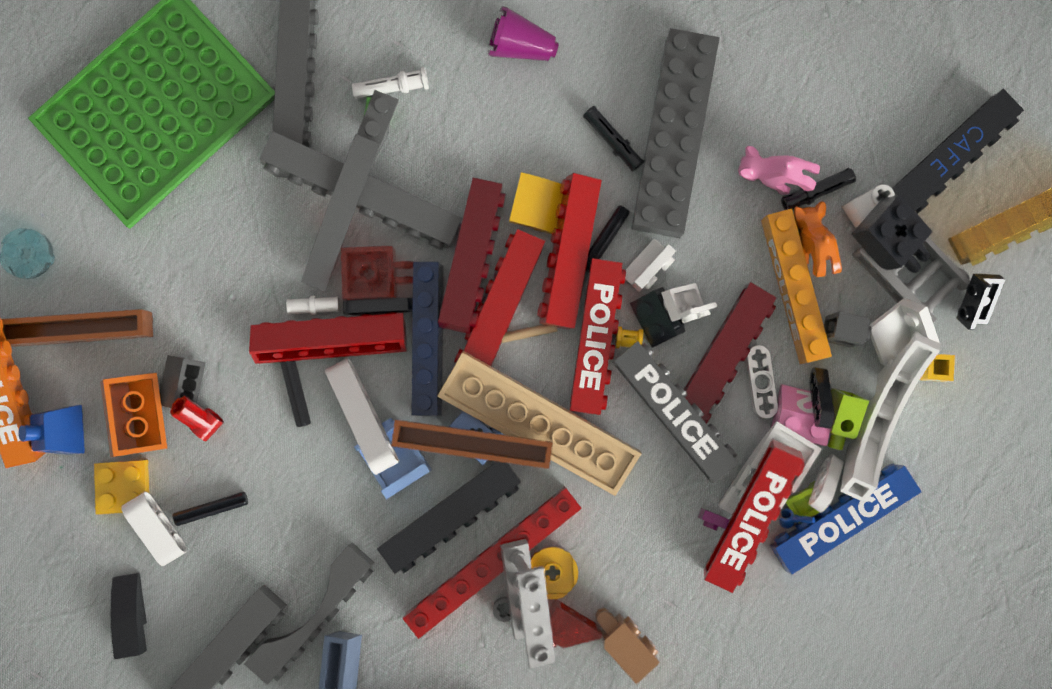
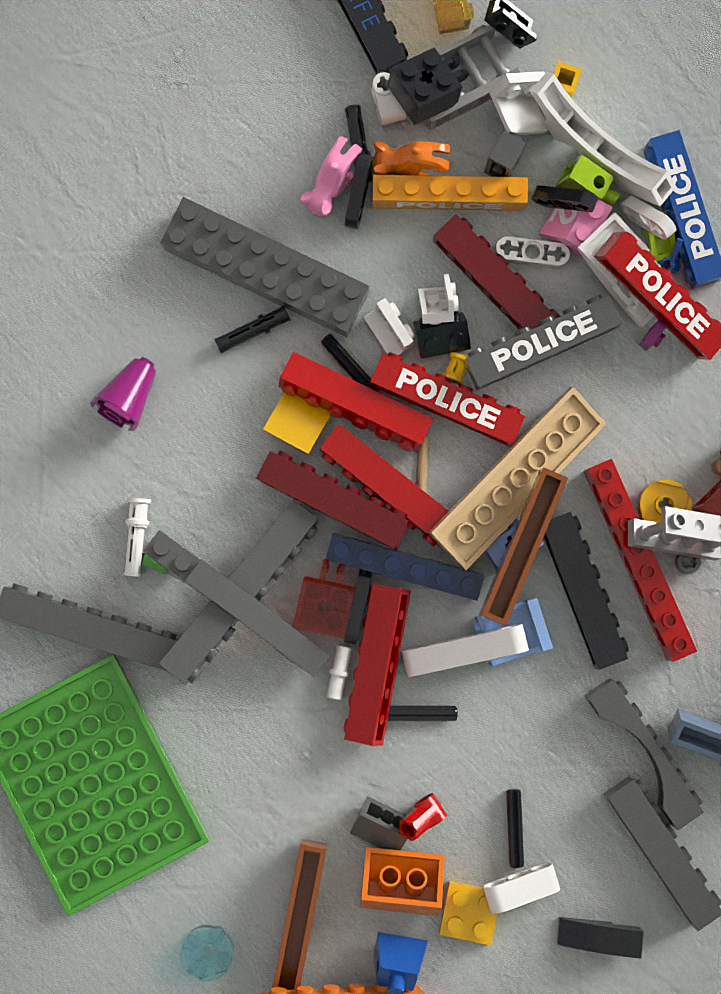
camera: 80 degrees left, 0 degrees up
none -> black beam [345,153,373,229]

